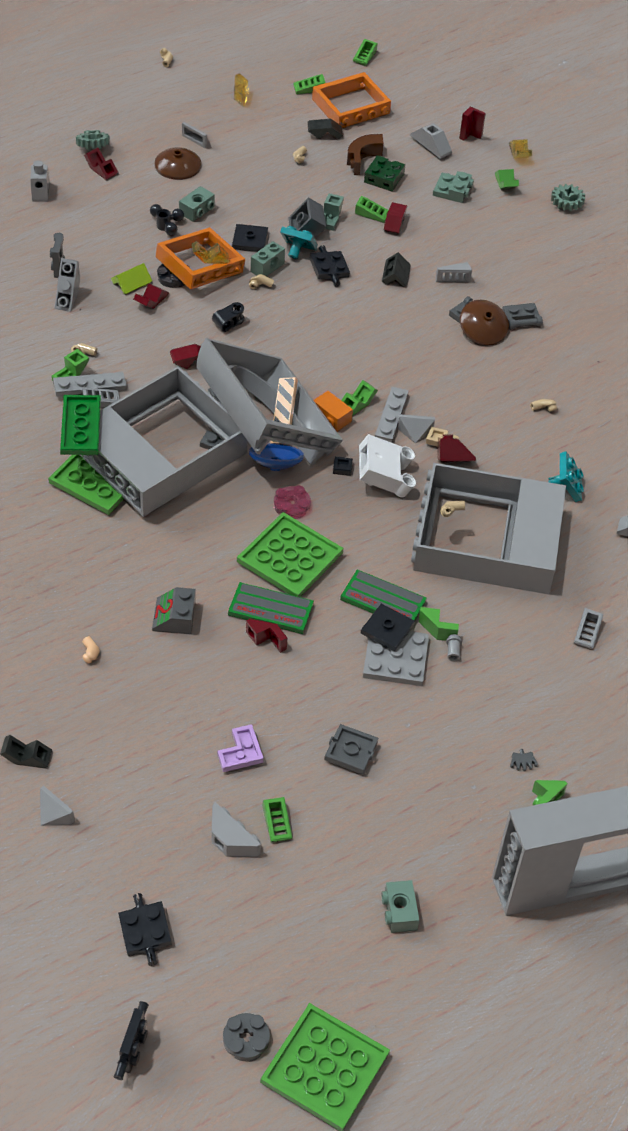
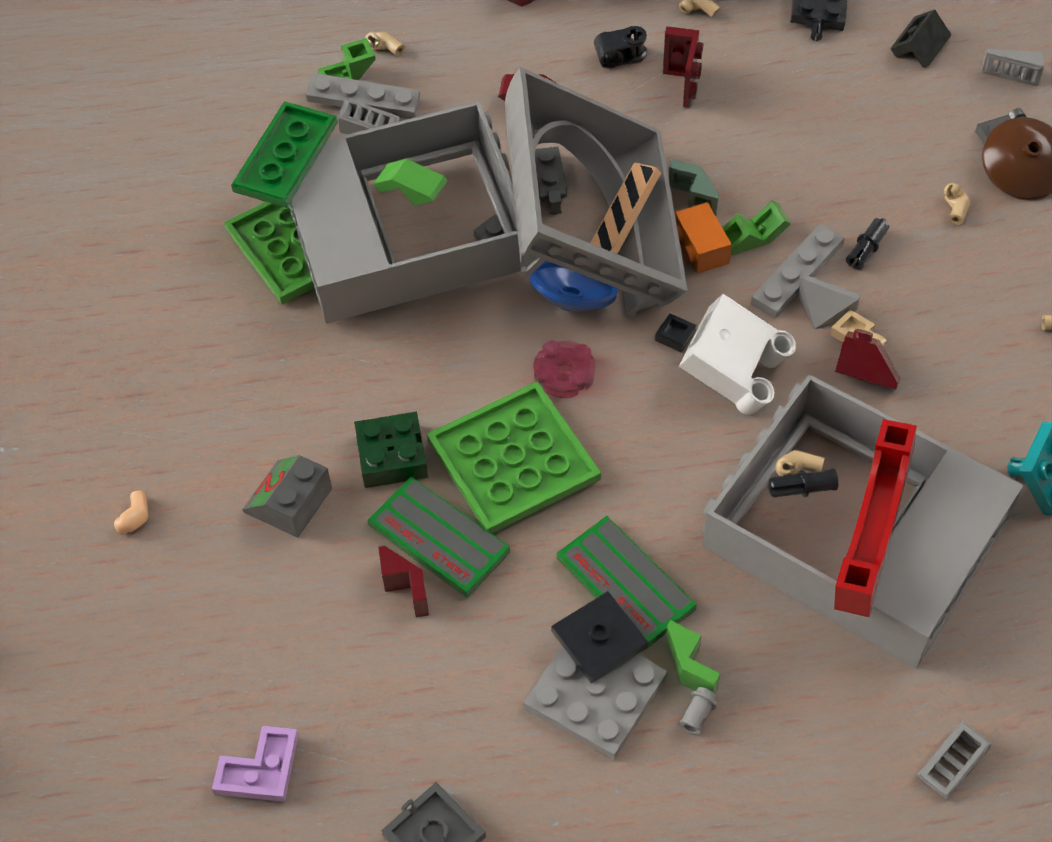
camera: 30 degrees right, 5 degrees up
none -> dark green piece [354,411,428,488]
none -> bright green slope [373,159,448,206]
none -> dark red bracket [663,26,704,107]
none -> sand green slope [669,159,719,216]
none -> black axle [768,468,839,498]
none -> red arch [834,419,917,618]
none -> black axle [846,218,889,270]
none -> tan arm [944,183,970,225]

